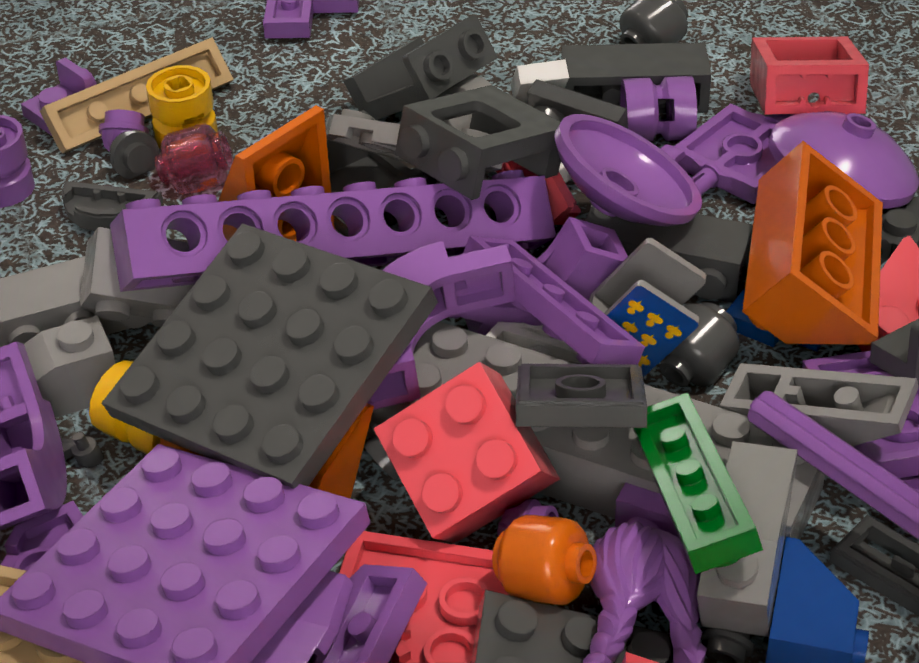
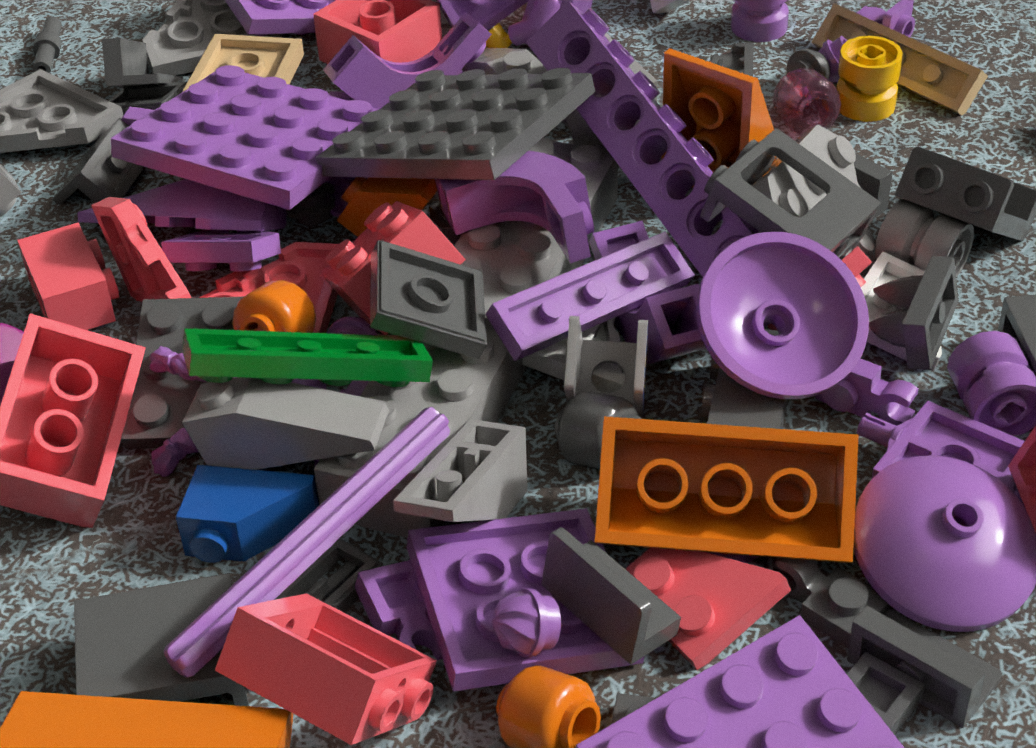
camera: 85 degrees right, 0 degrees up
white plate [510,59,569,104] -> none

